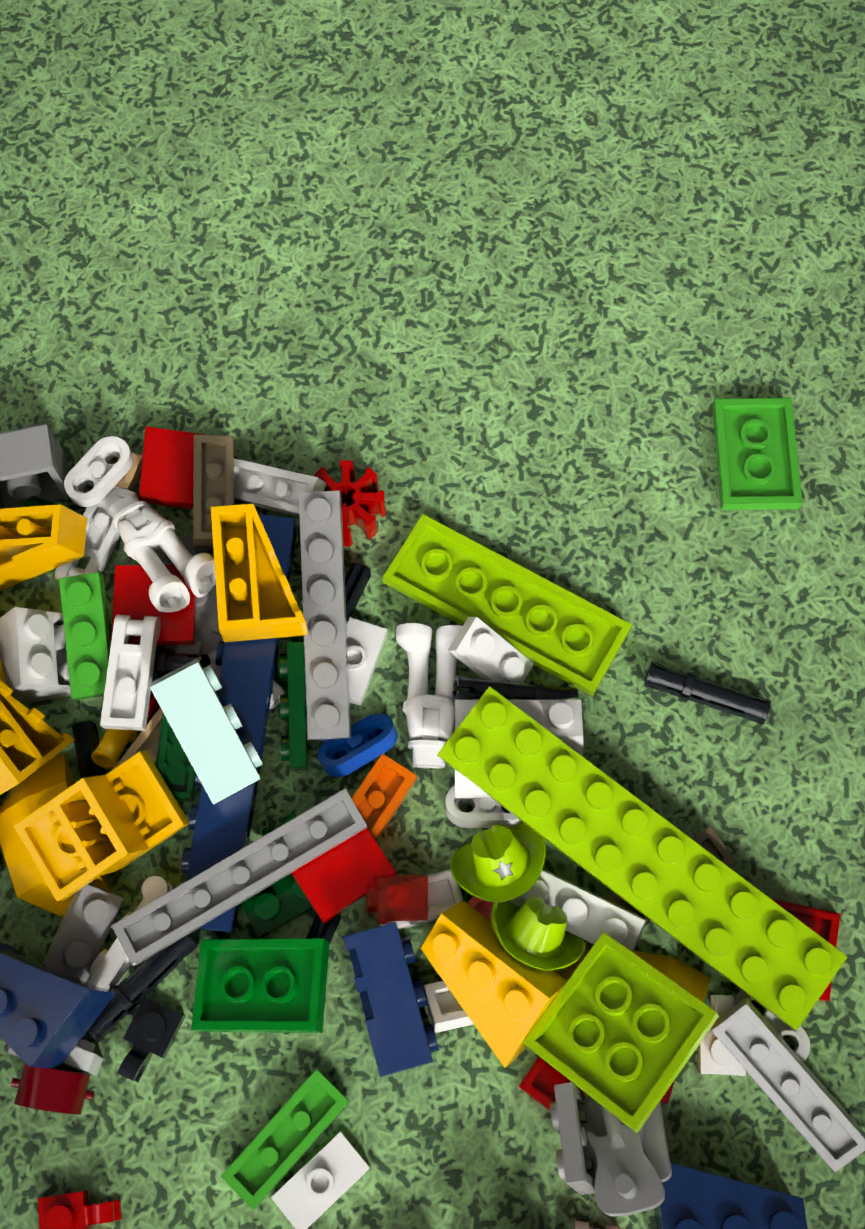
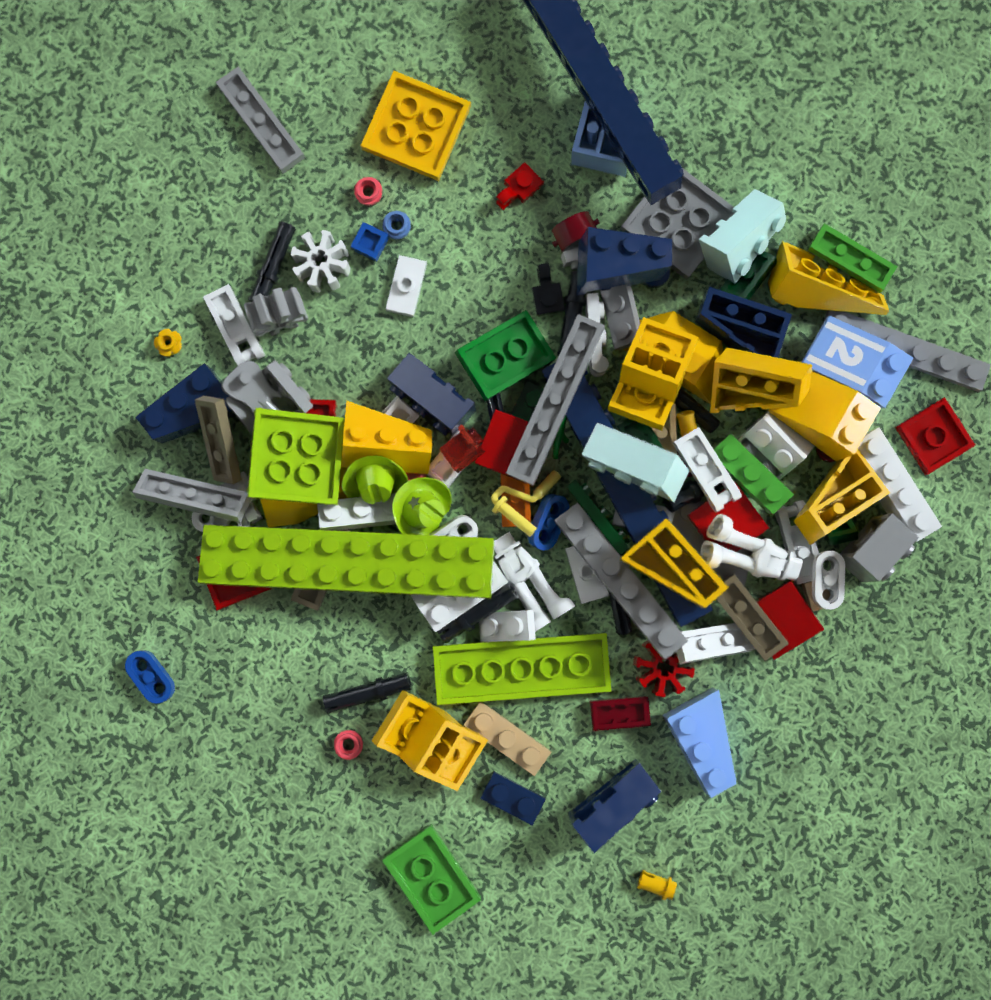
camera: 140 degrees right, 15 degrees up
bright green plate [221,1069,350,1210] -> none
none -> dark tan plate [195,396,242,485]
none -> coral plate [334,730,363,760]
none -> yellow bracket [372,690,488,791]
none -> tan plate [463,702,551,776]
none -> dark blue plate [480,771,546,826]
none -> light yellow piece [491,470,561,537]
none -> dark blue wedge [568,759,661,854]
none -> dark red plate [590,696,651,731]
none -> yellow pin [637,870,677,901]
none -> light blue wedge [662,687,737,798]

